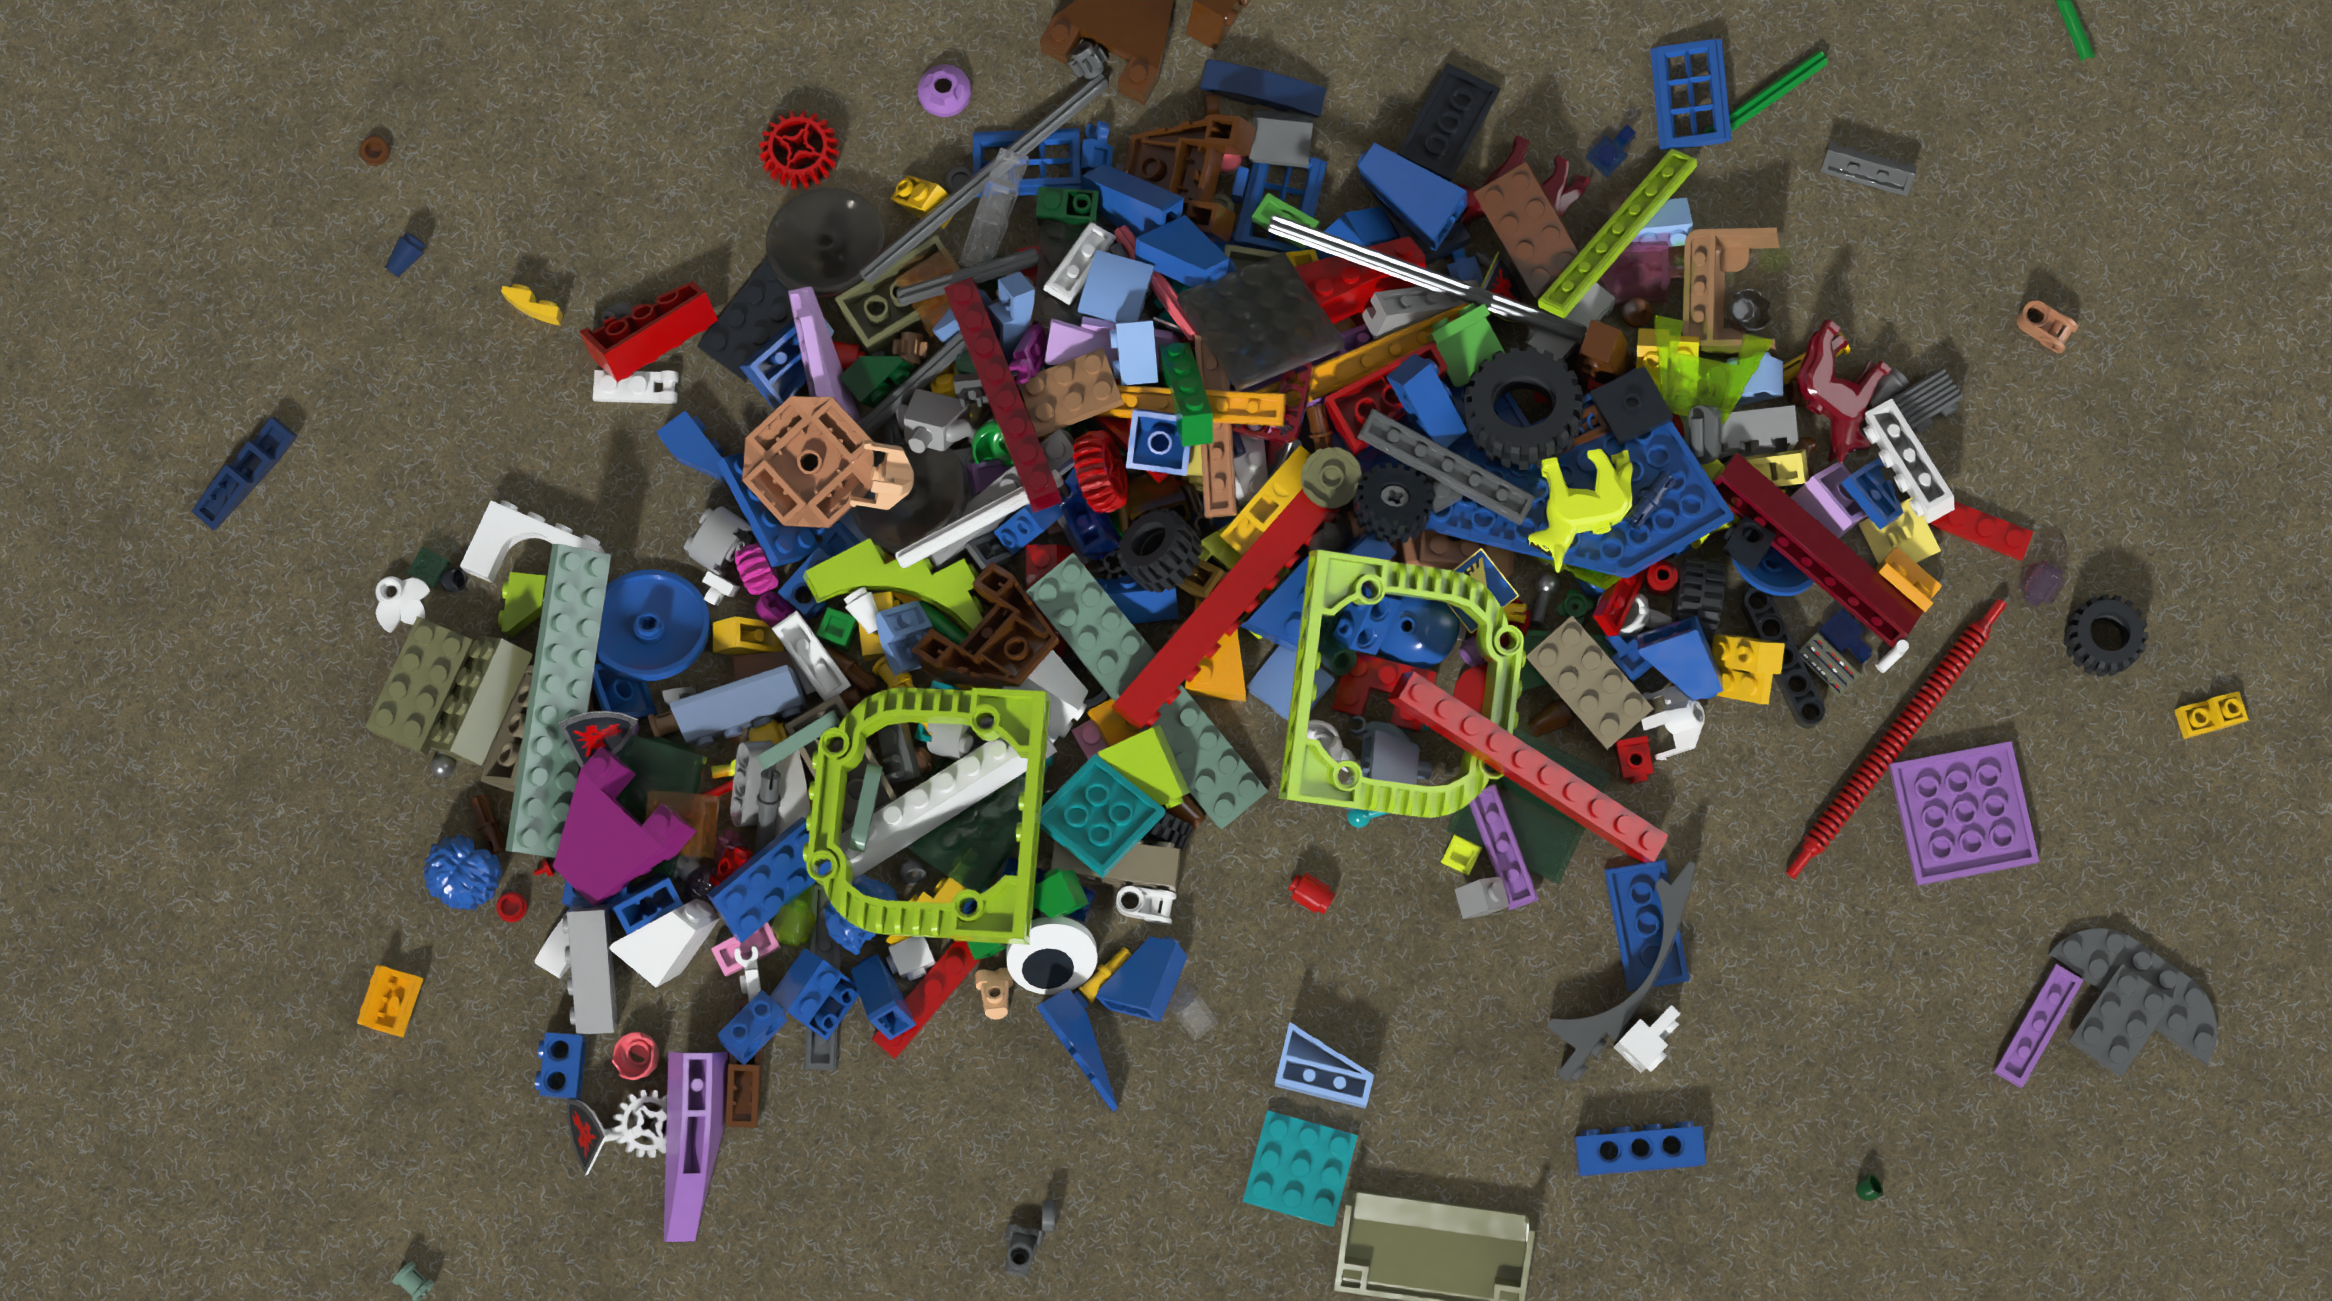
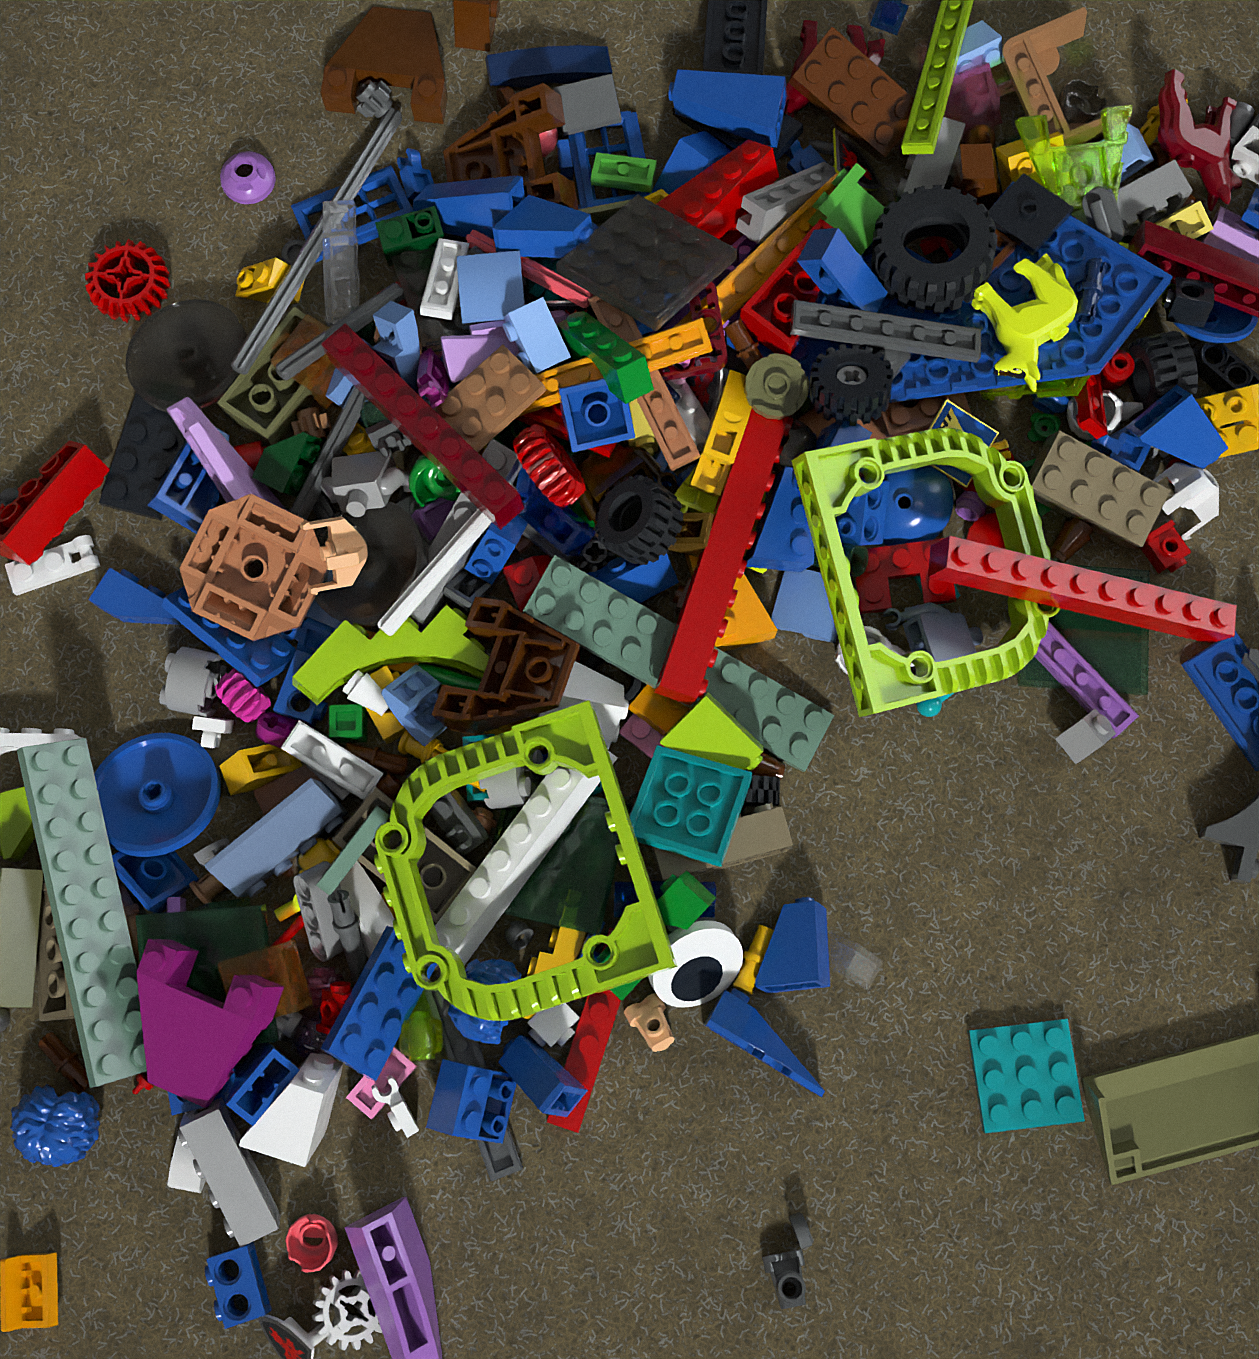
camera: 30 degrees left, 0 degrees up
red plate [496,892,528,923] -> none
shield [558,711,637,768] -> none
blue brick [718,990,788,1065] -> none
reddish brown slope [726,999,764,1128] -> none
sand green beam [849,764,883,852] -> none
white piece [1116,886,1177,925] -> none
dark grey axle [1268,214,1587,343] -> none
light blue wedge [1275,1022,1374,1109] -> none
red brick [1288,872,1336,915] -> none
neon yellow tile [1441,834,1482,876] -> none
flat silver bar [1530,572,1560,627] -> none

